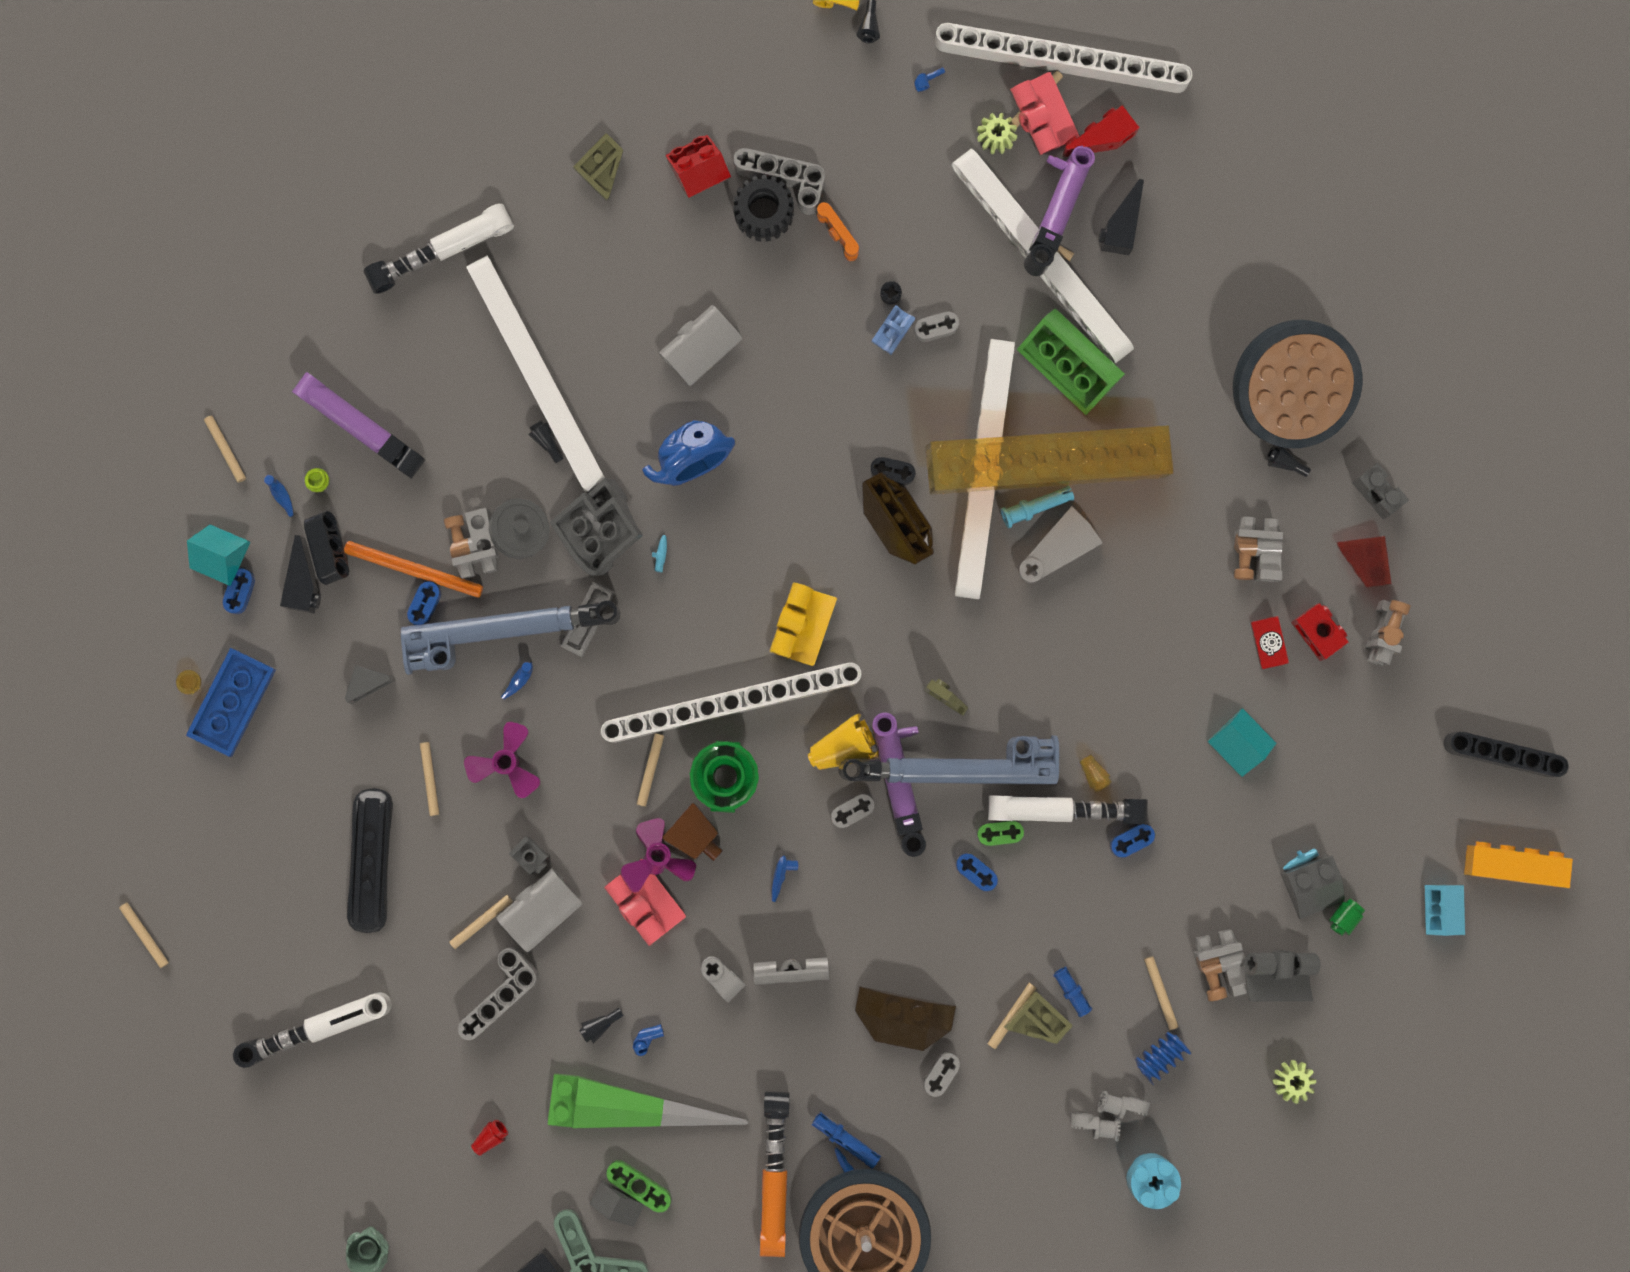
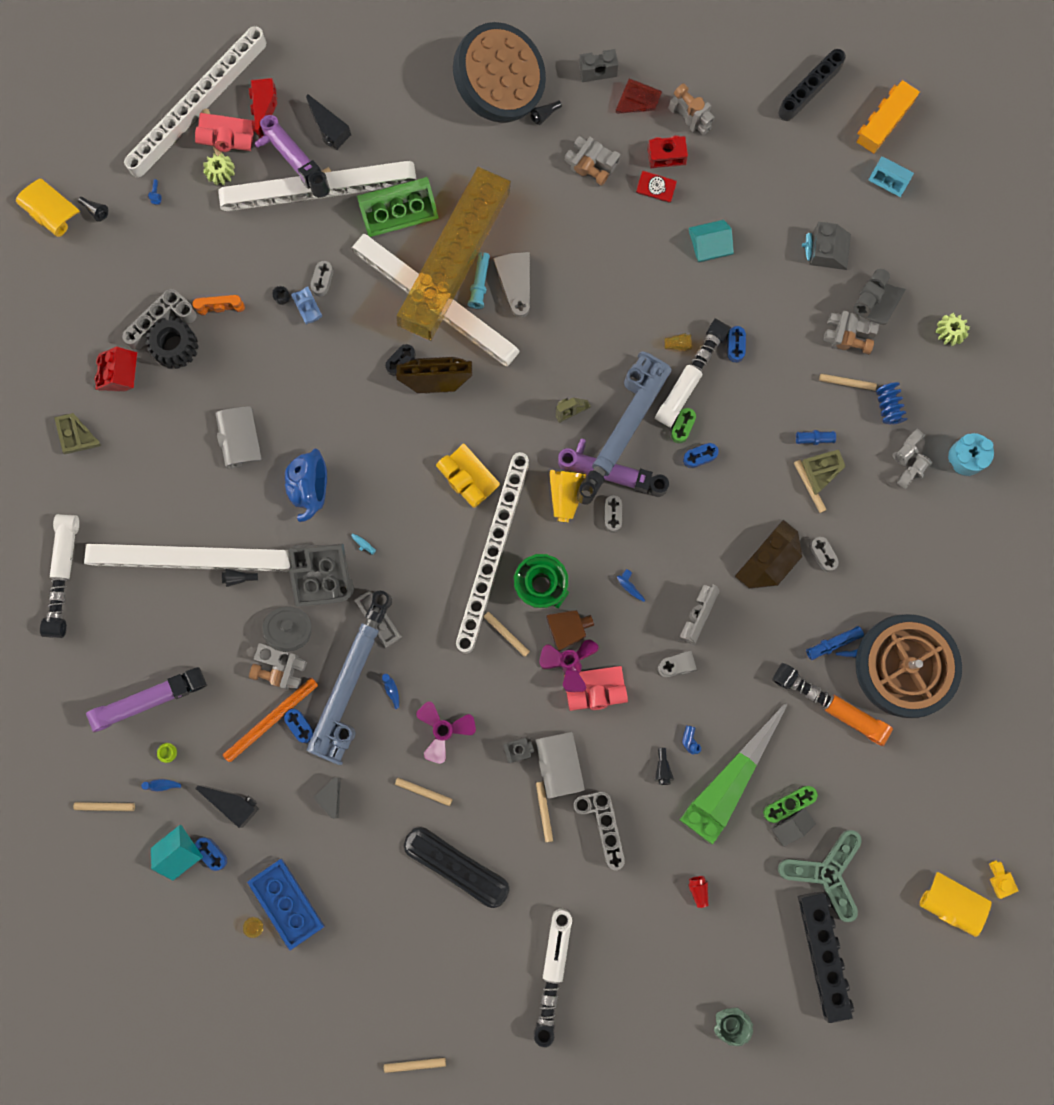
camera: 55 degrees left, 5 degrees down
black beam [304,511,350,585] -> none
green brick [1329,899,1365,936] -> none

